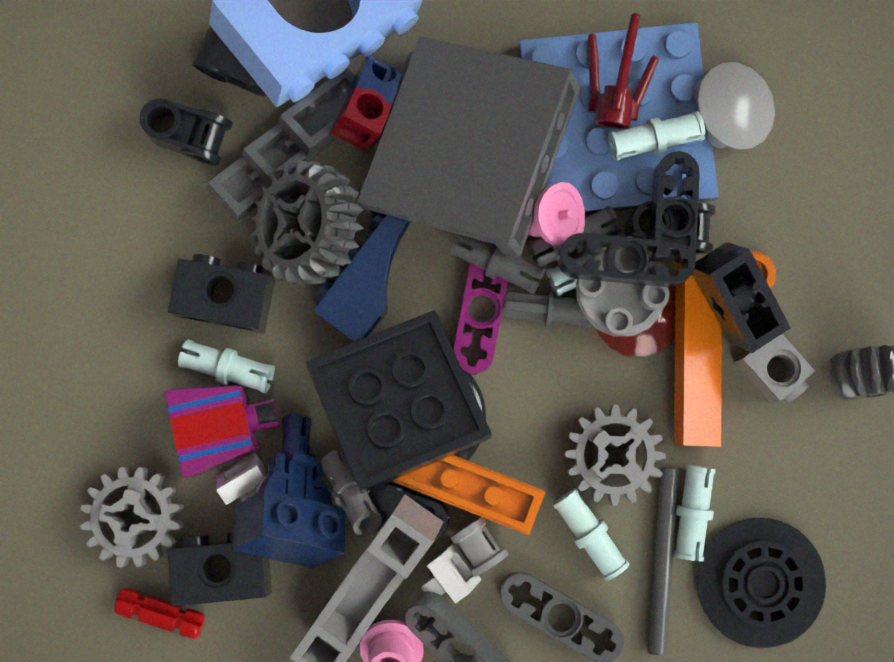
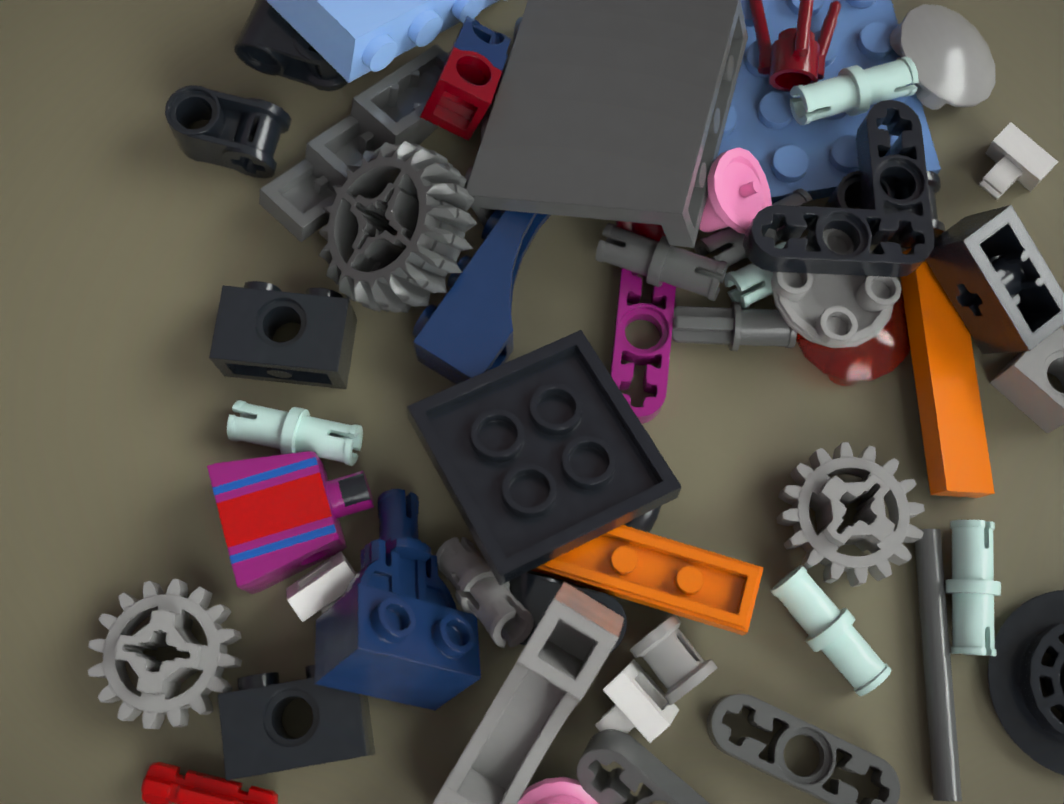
camera: 10 degrees left, 10 degrees down
none -> white tile [979,122,1058,200]

